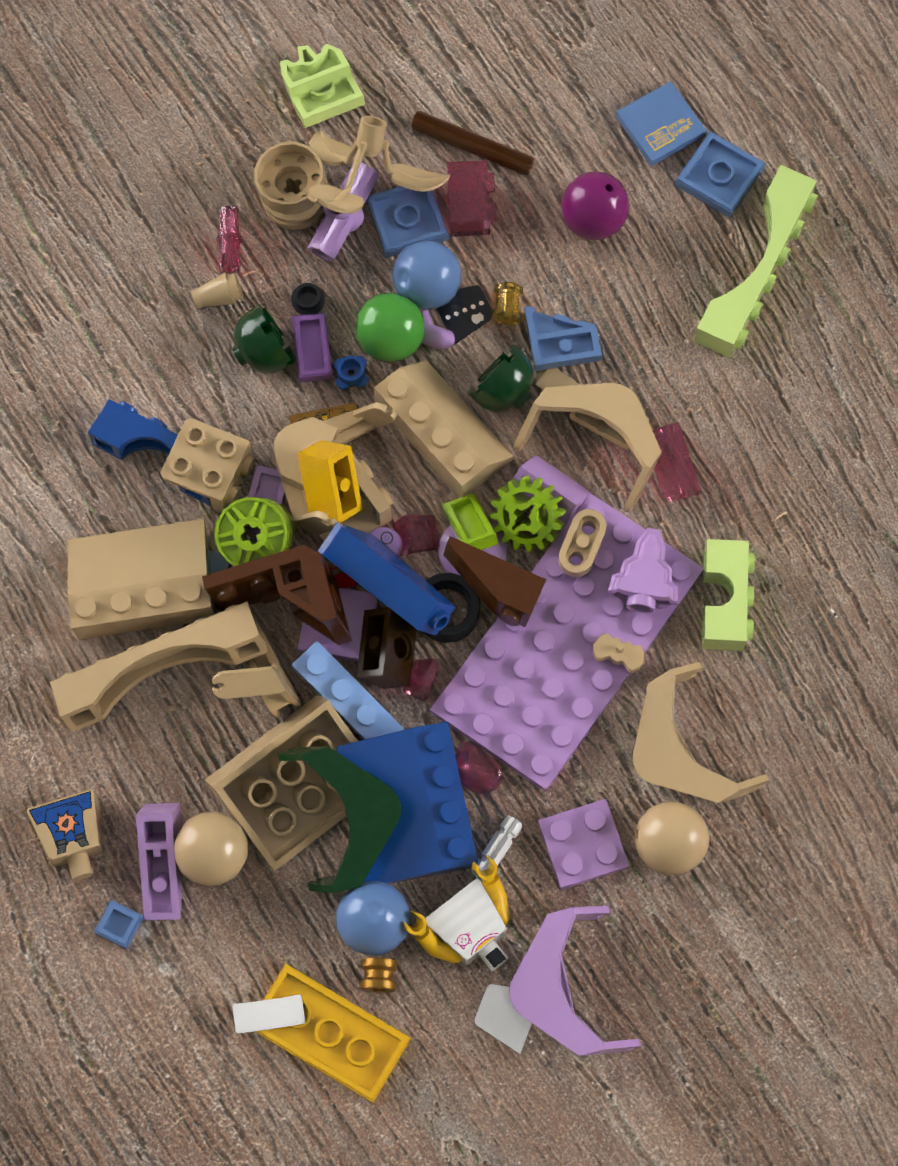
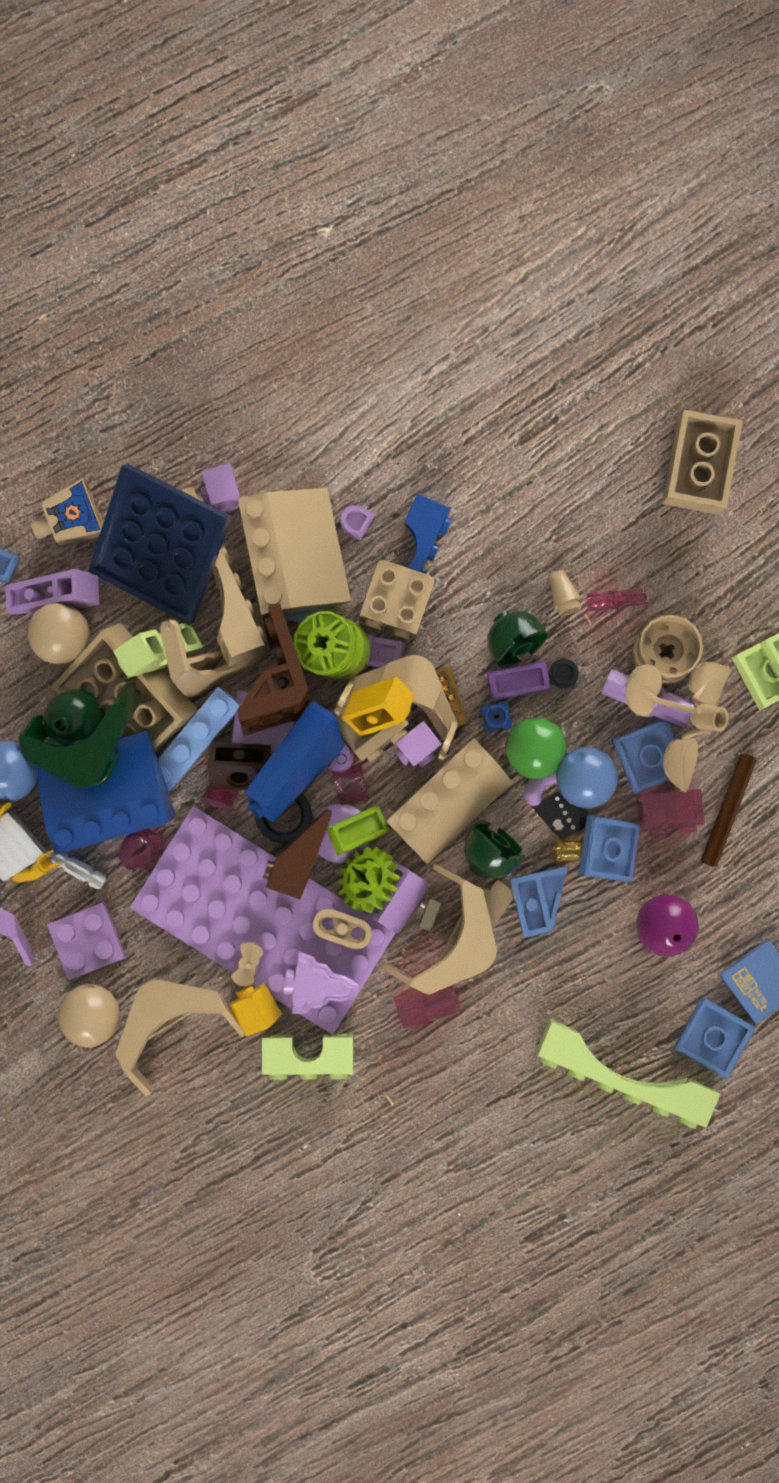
camera: 85 degrees right, 15 degrees up
none -> dark green cylinder [44,689,106,747]
none -> dark blue plate [88,463,232,625]
none -> yellowish green arch [113,623,203,678]
none -> lavender brick [200,463,241,512]
none -> yellow brick [229,983,282,1037]
none -> lavender tile [340,505,375,541]
none -> lavender brick [394,721,442,768]
none -> dark tan plate [416,898,441,931]
none -> medium blue tile [578,815,641,883]
none -> tan brick [662,410,743,515]

